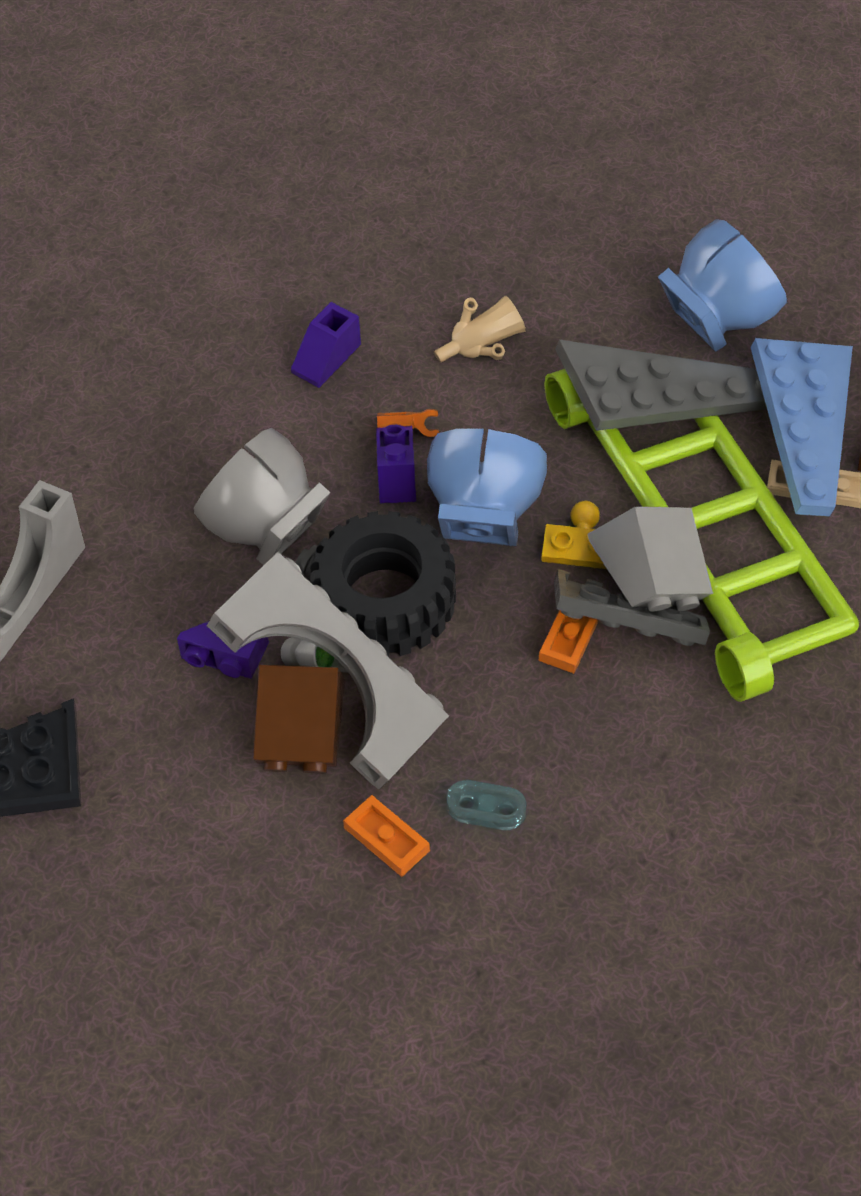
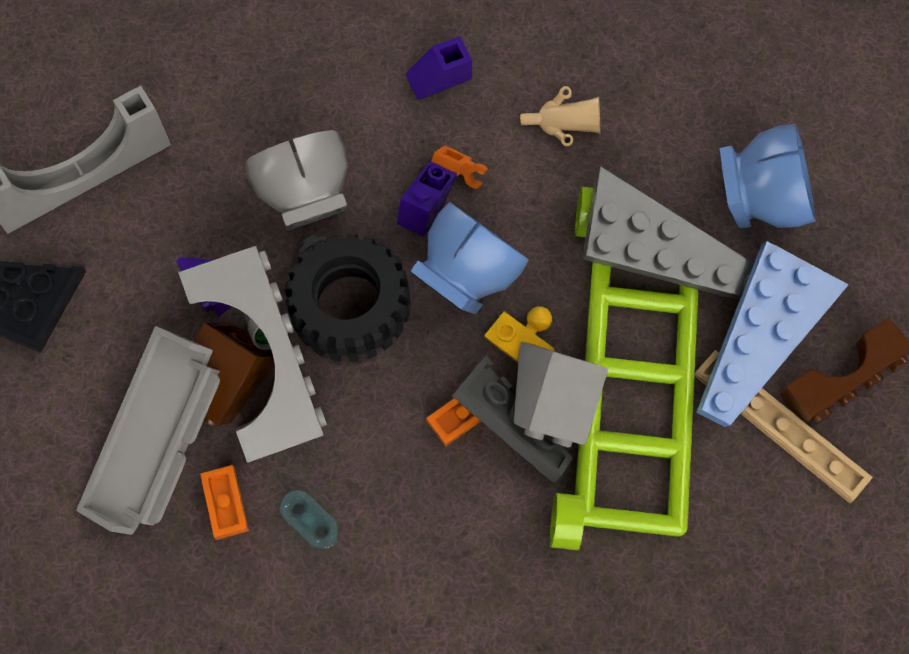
camera: 30 degrees right, 15 degrees up
none -> light grey slope [76,326,220,535]

